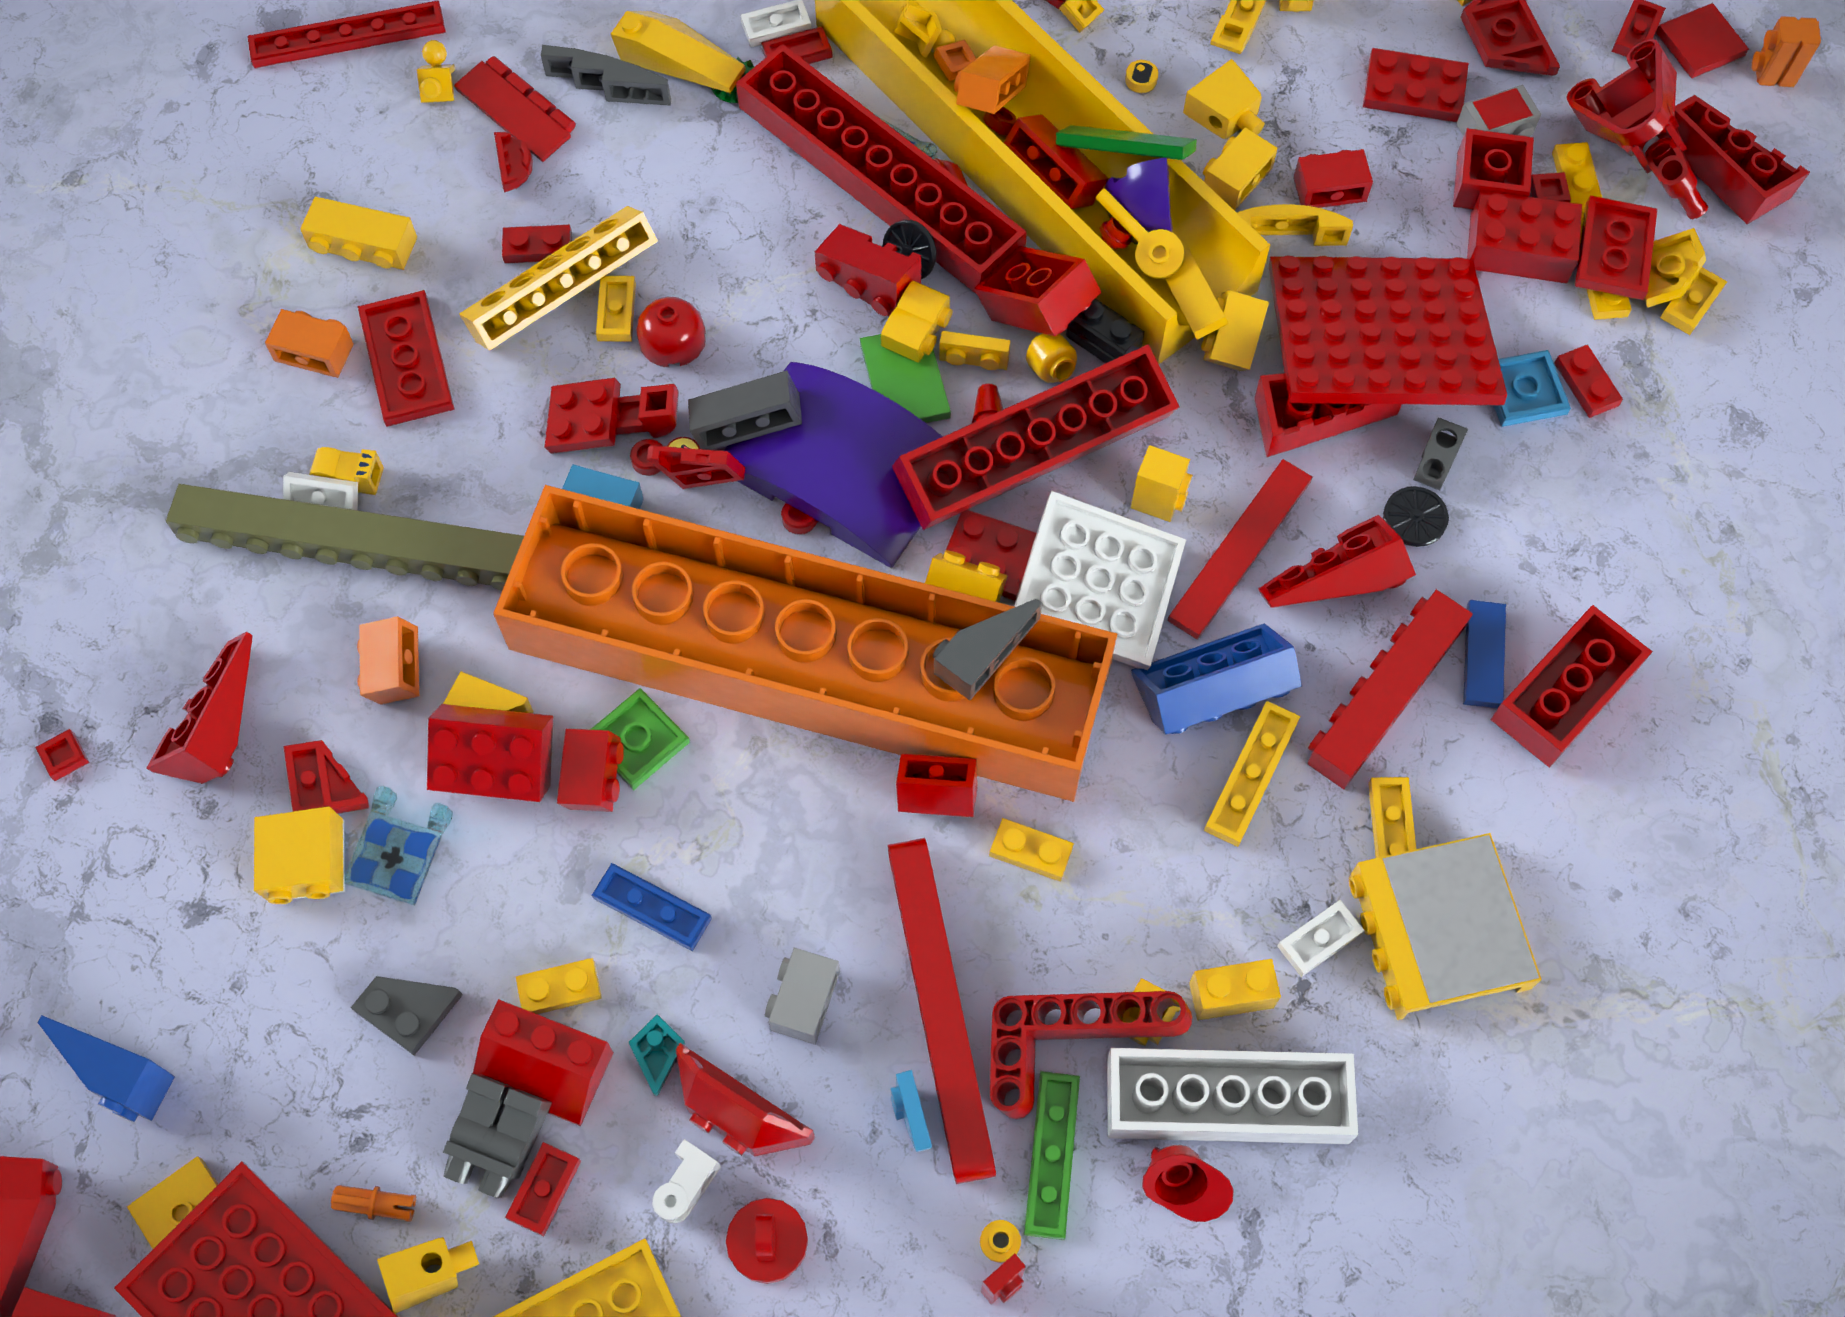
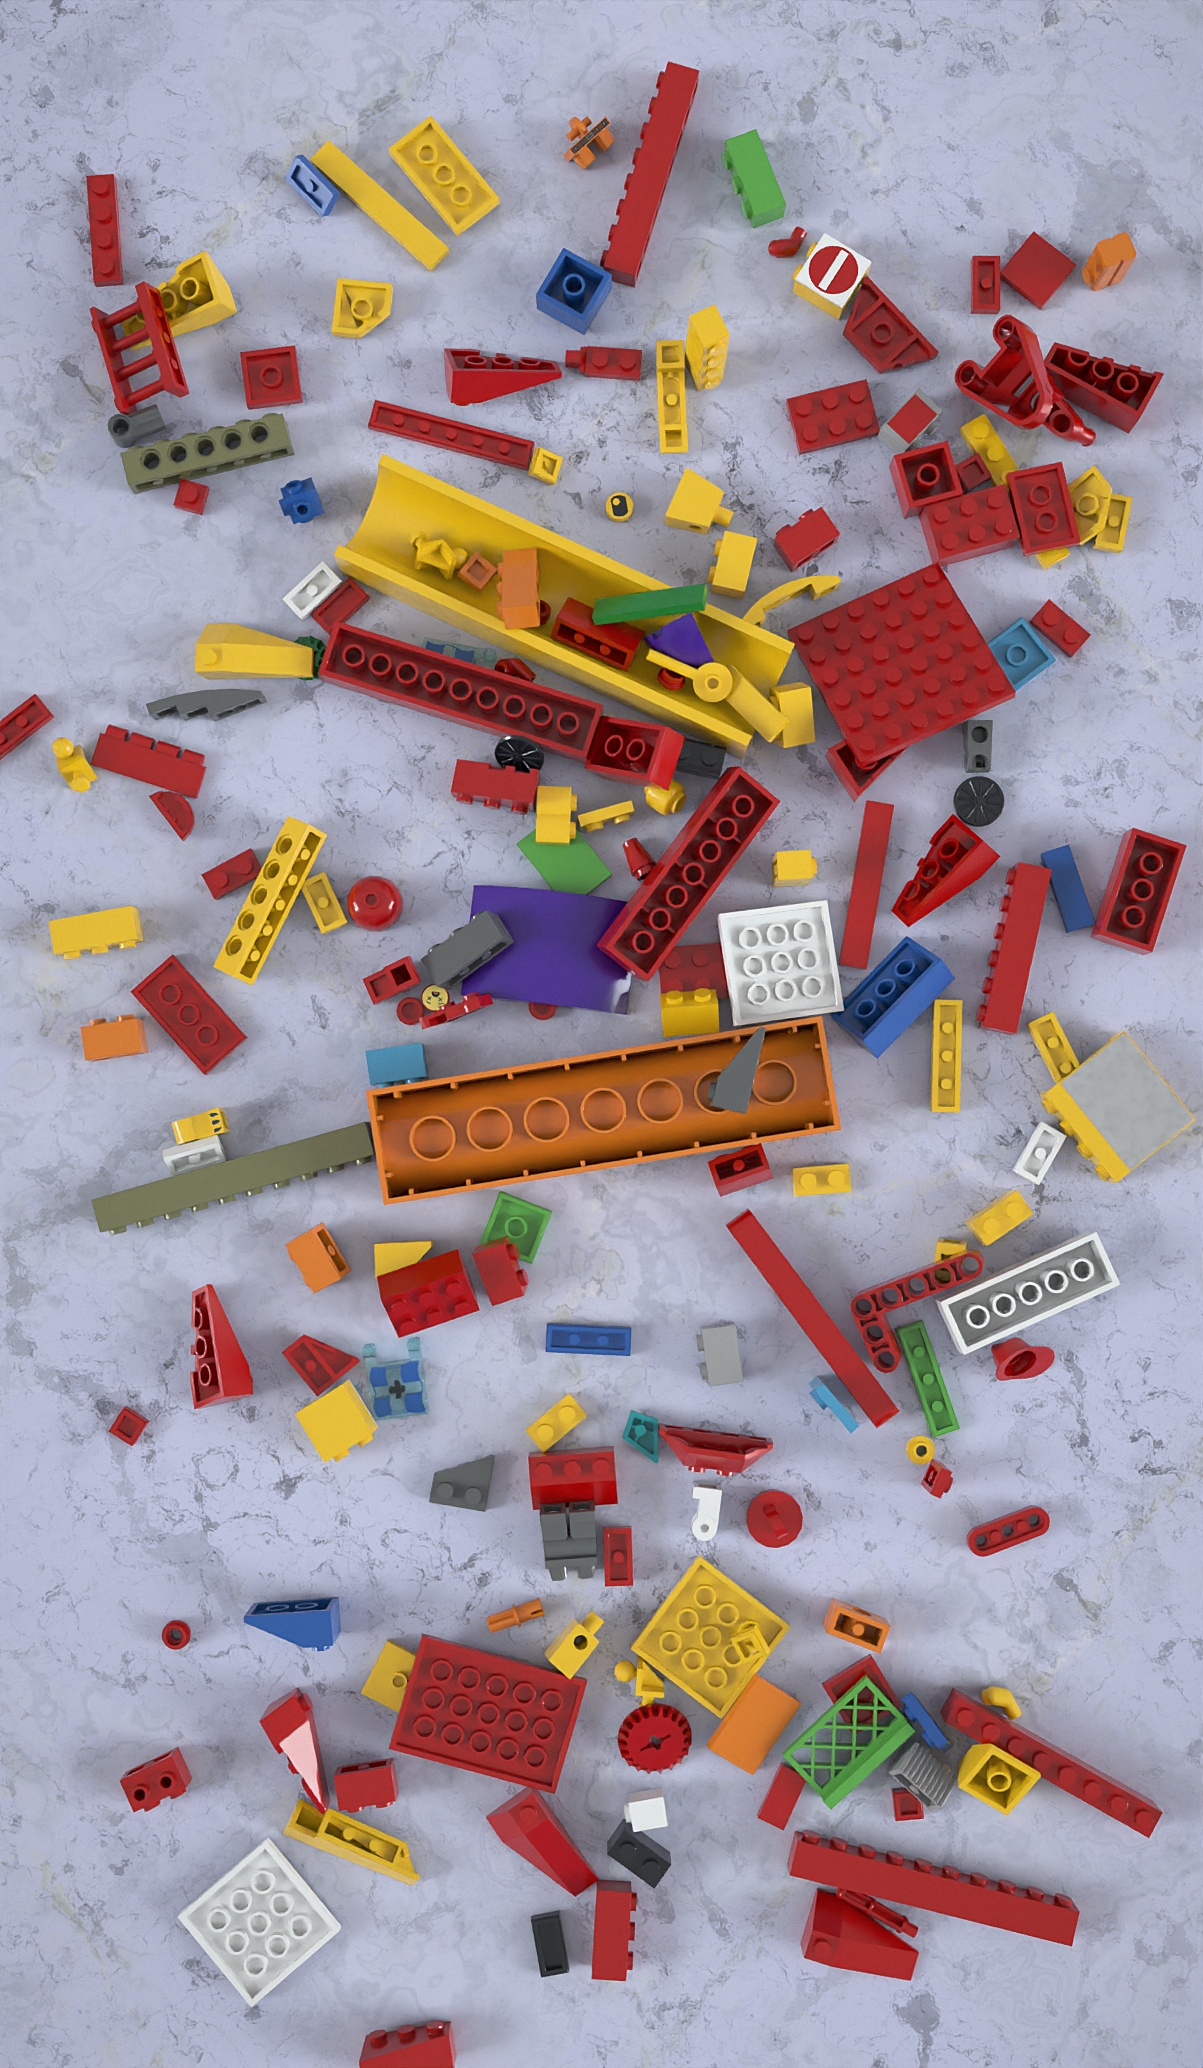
camera: 25 degrees left, 20 degrees up
red plate [544,377,621,454] -> none

